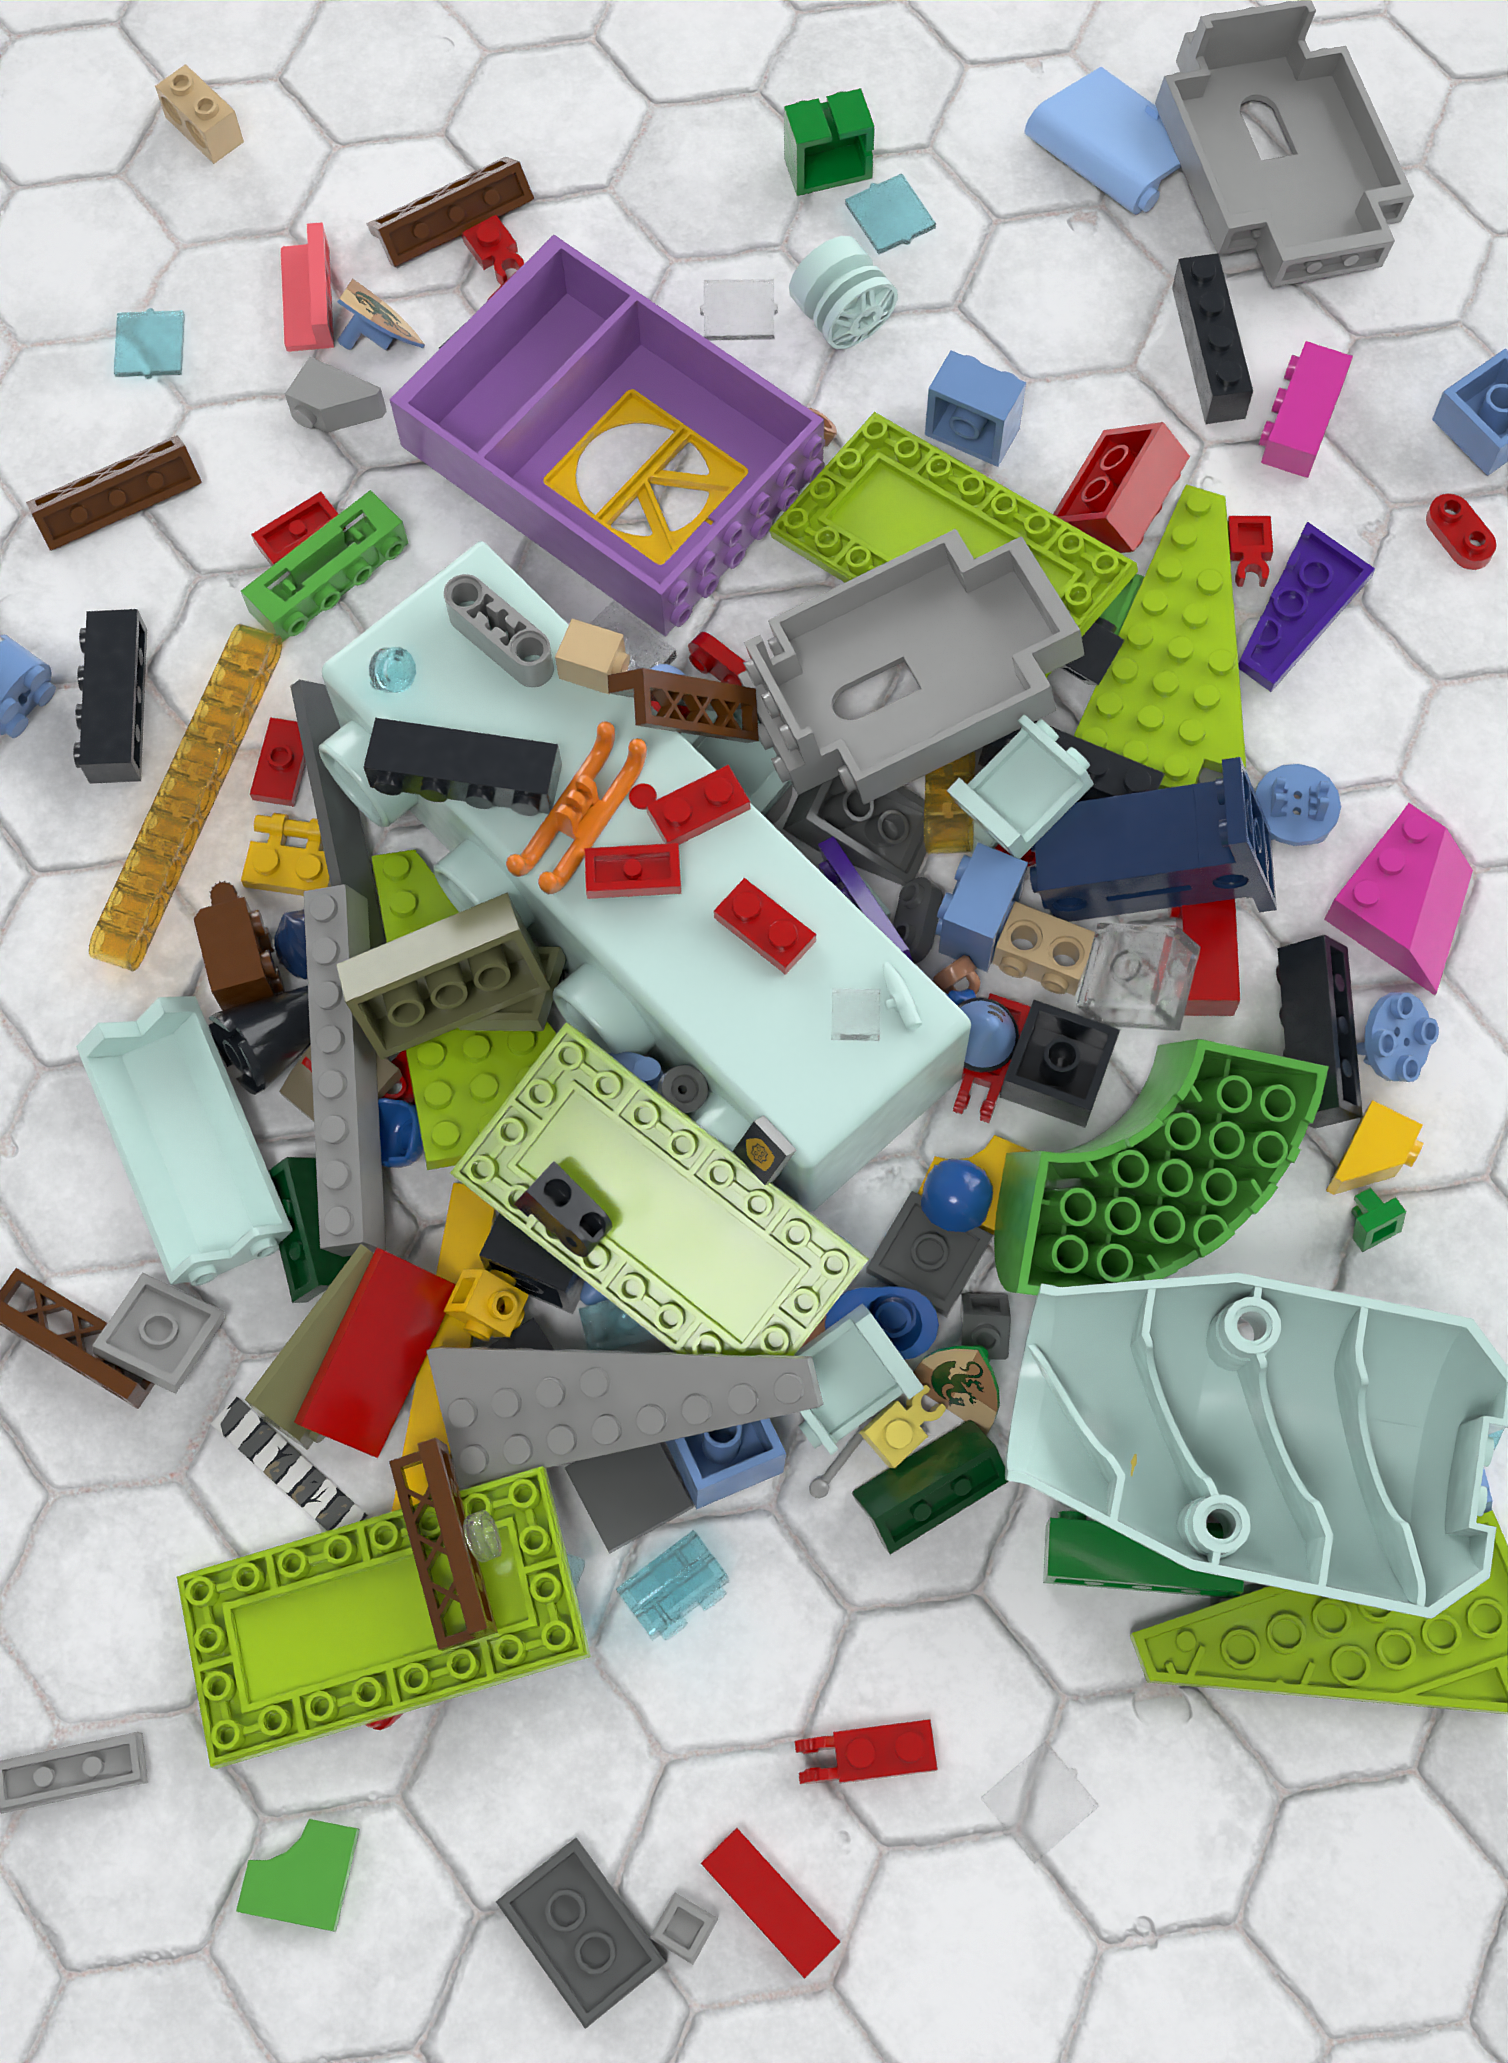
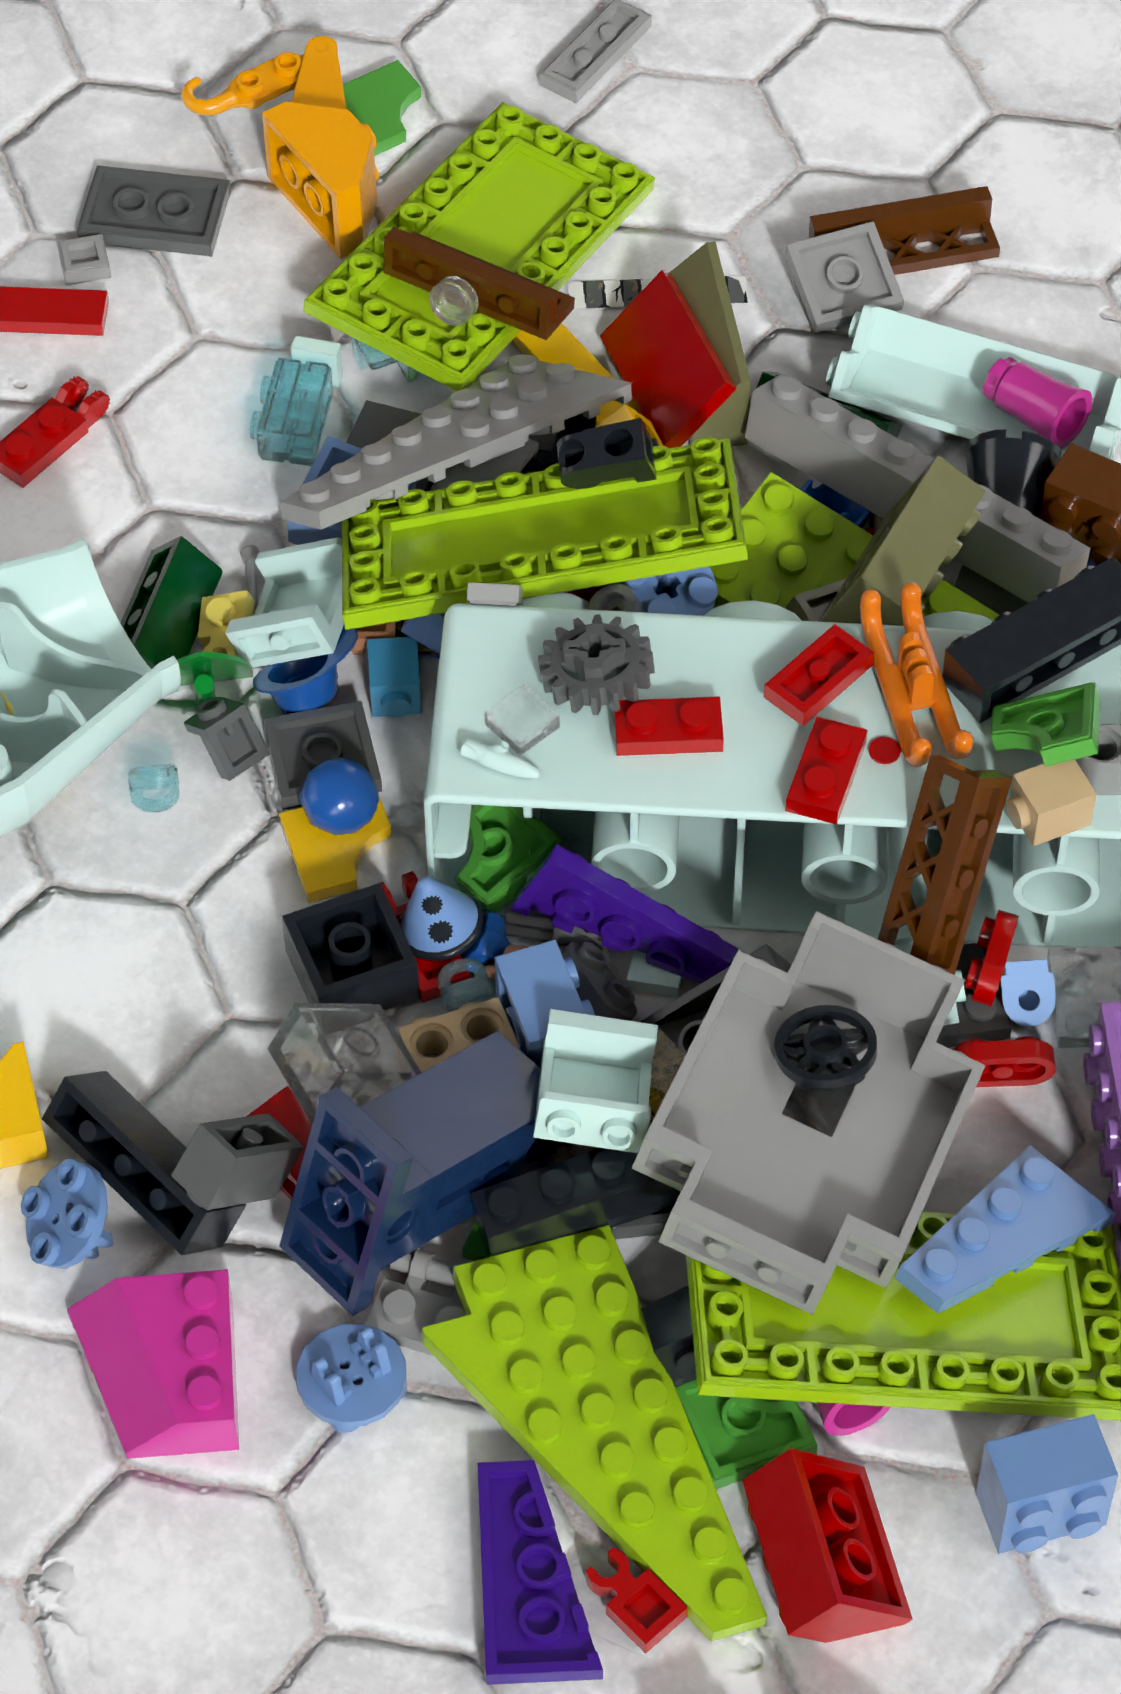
camera: 135 degrees right, 15 degrees down
bright green brick [994,1039,1328,1295] -> none
none -> dark grey brick [171,1113,305,1210]
none -> light orange slope [181,36,379,259]
none -> light aqua tile [291,336,343,387]
none -> clear light blue tile [437,958,495,1012]
none -> dark grey gear [538,614,655,715]
none -> black wheel [774,1005,877,1090]
none -> medium blue wing [895,1145,1116,1313]
none -> dark pink plant [983,357,1093,449]
none -> bright green tile [990,682,1101,767]

